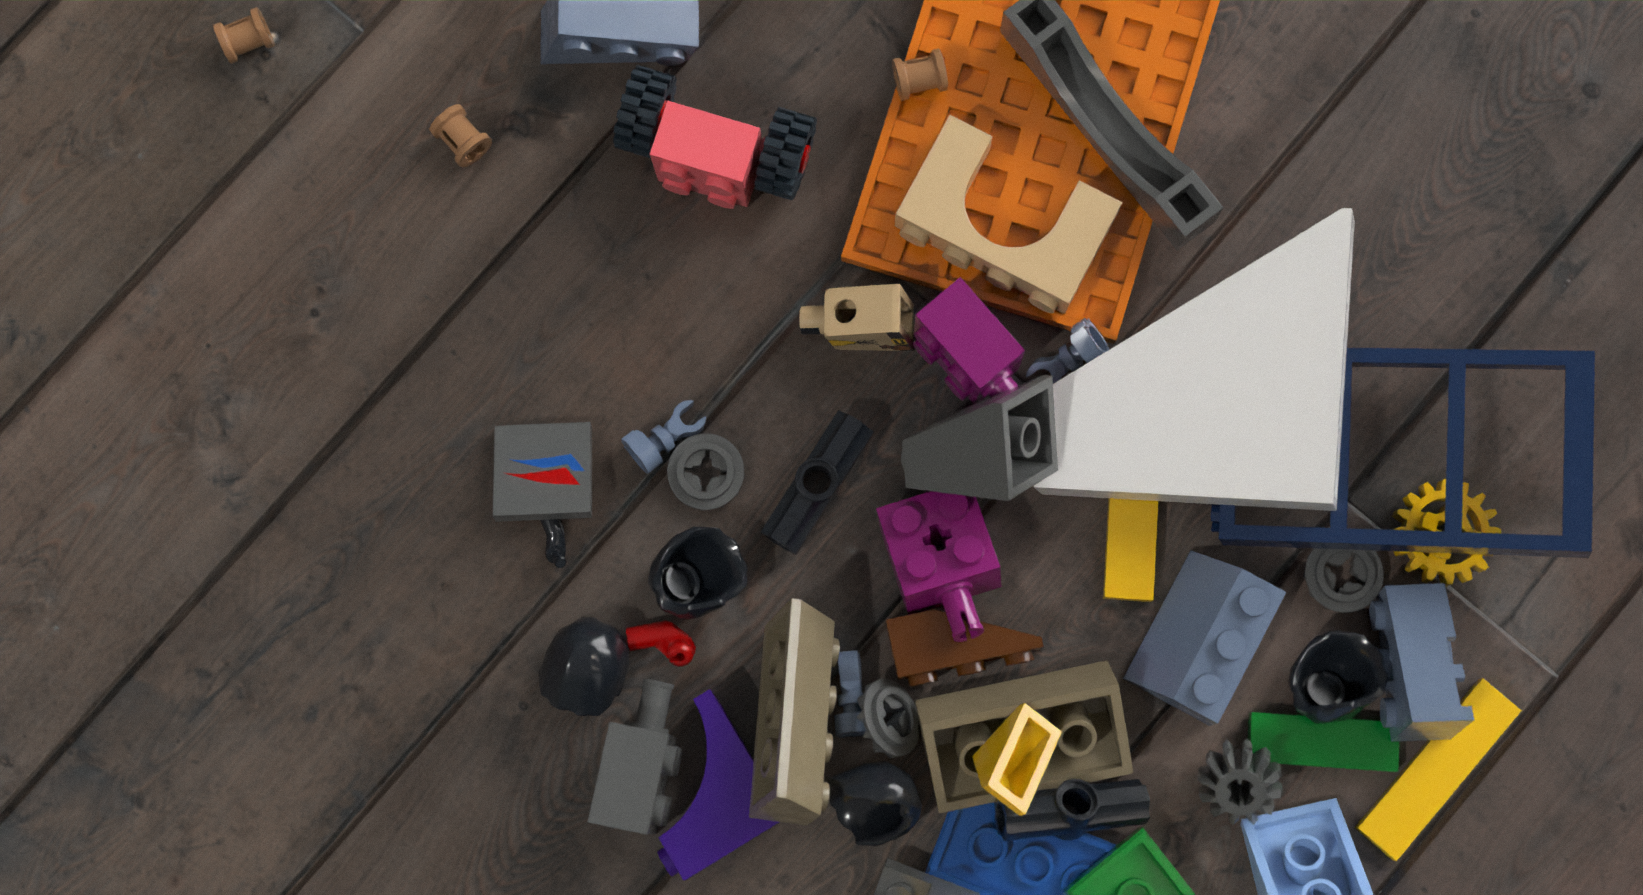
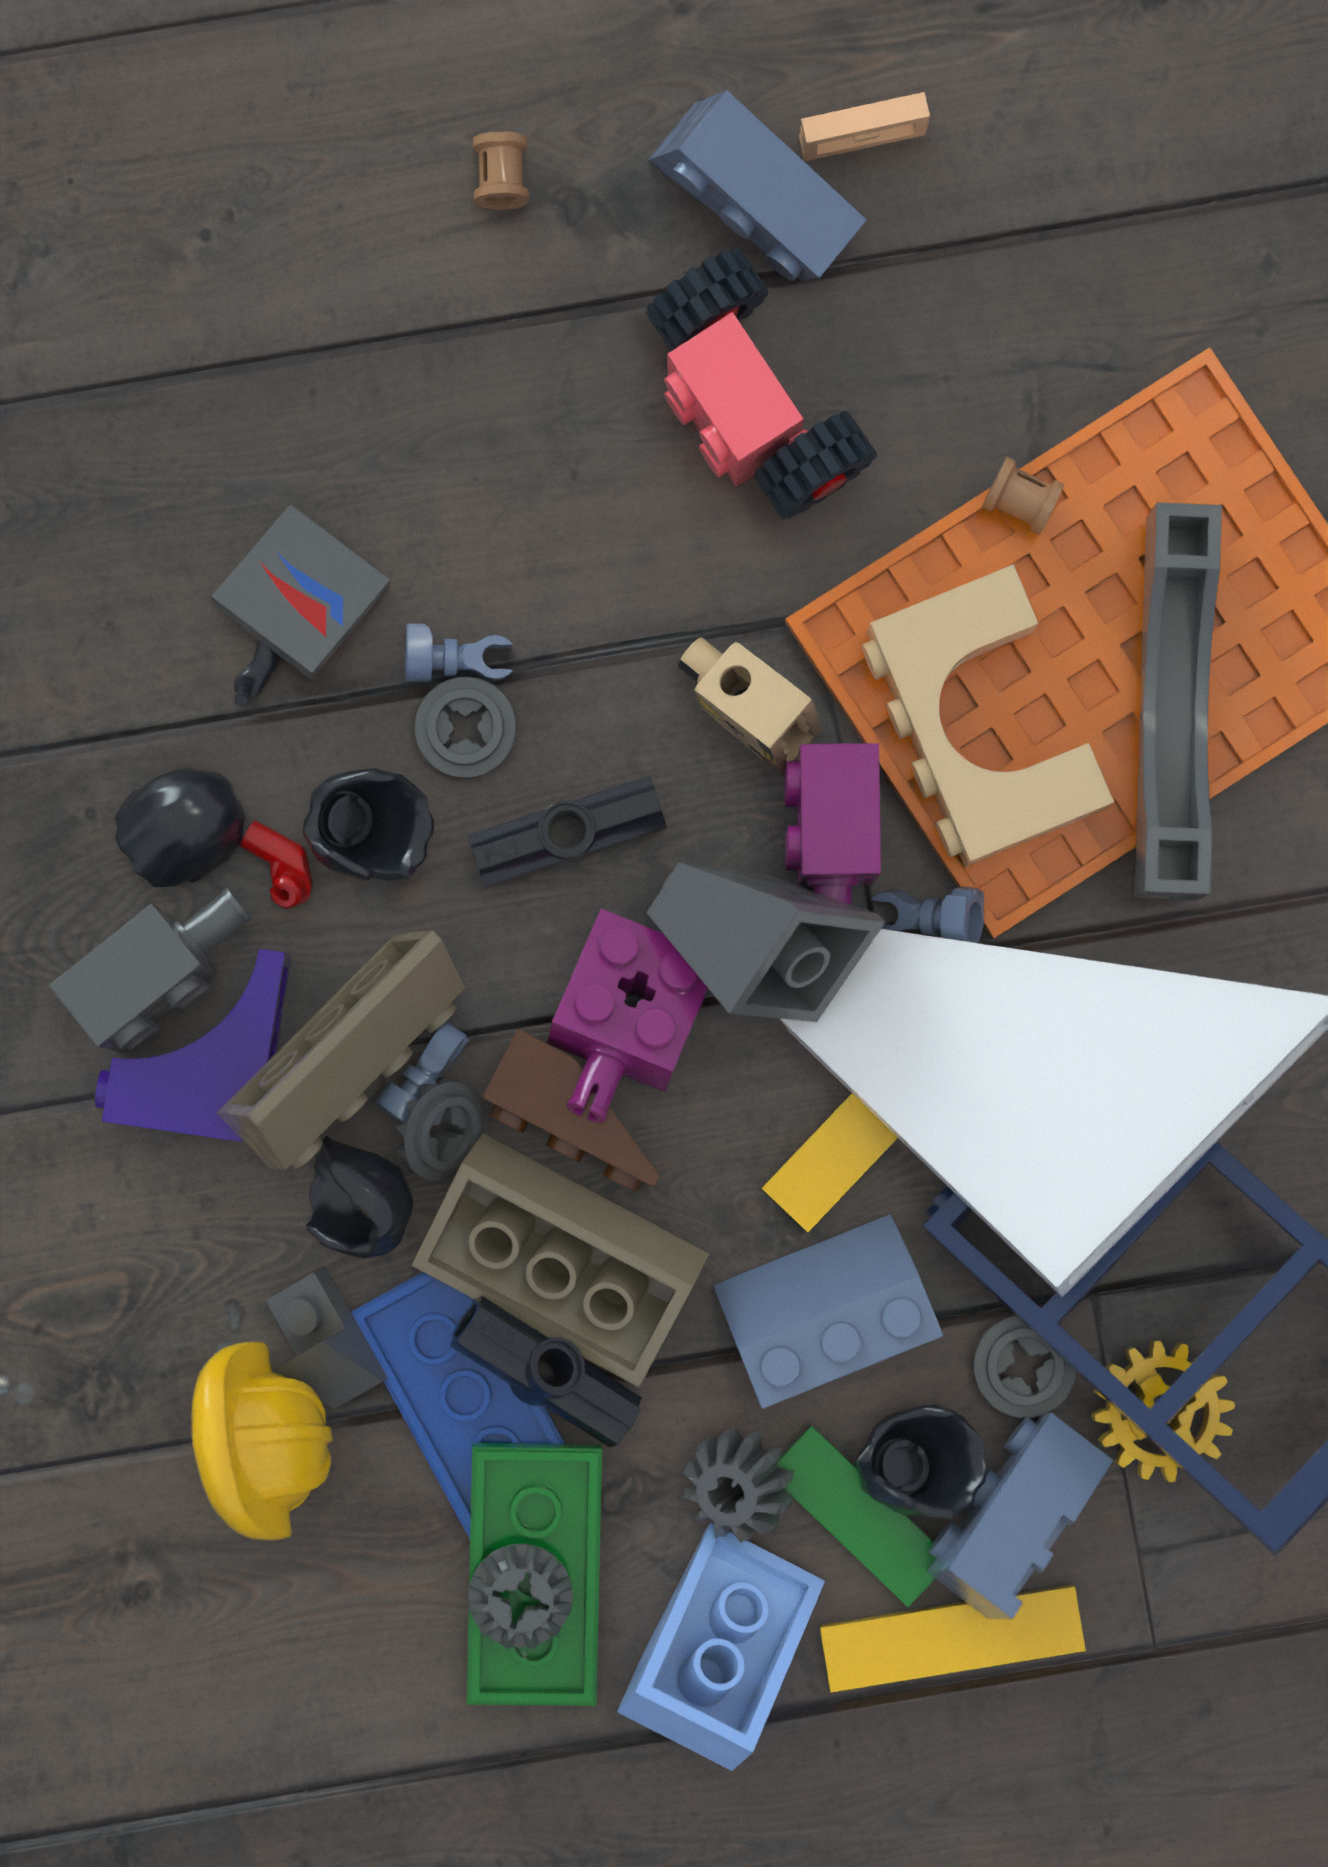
camera: 35 degrees right, 5 degrees up
yellow slope [972,703,1062,816] -> none

